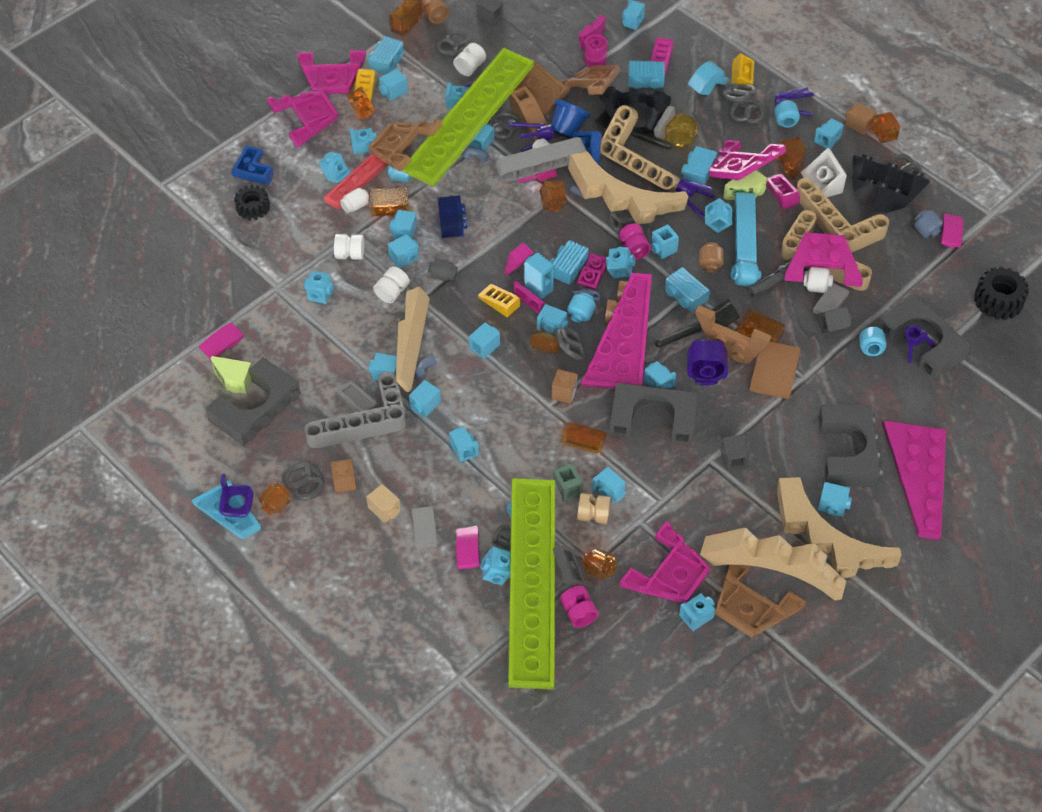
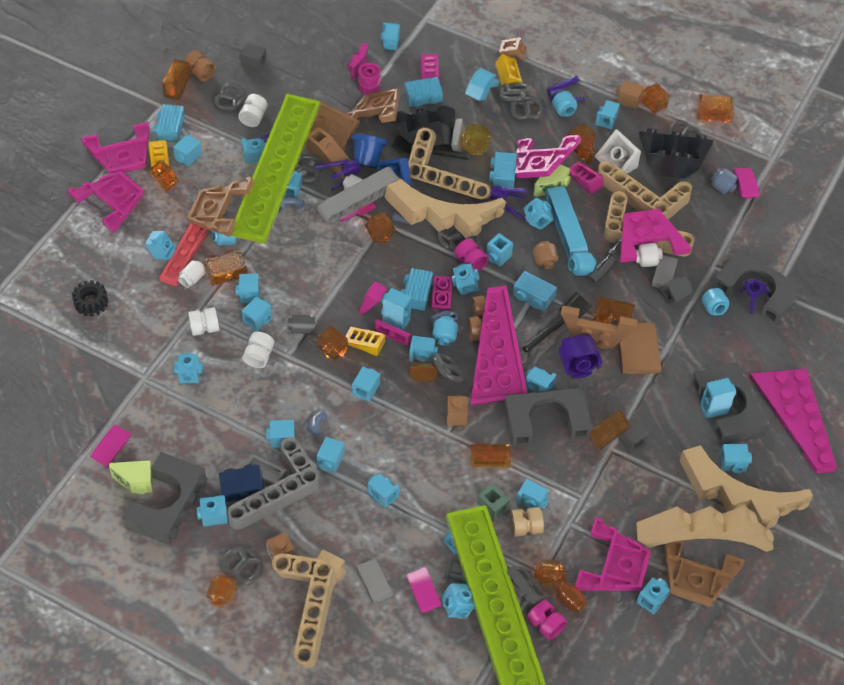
camera: 20 degrees left, 0 degrees up
medium azure wing [192,480,261,540] -> none
dark purple piece [219,474,254,518] -> none
blue brick [231,145,273,185] -> none
medium azure brick [349,128,377,154] -> none
tan slope [396,286,430,392] -> none
clear blue brick [438,196,467,238] -> none
black tyre [974,267,1029,320] -> none
none -> medium azure brick [197,495,228,527]
none -> dark blue brick [218,464,265,502]
none -> tan beam [272,554,336,669]
none -> clear orange brick [318,326,348,361]
none -> medium nougat bracket [499,37,527,61]
none -> clear orange brick [557,582,588,614]
none -> clear orange tile [591,410,631,449]
none -> clear orange brick [697,94,734,123]
none -> medium azure brick [700,377,736,418]

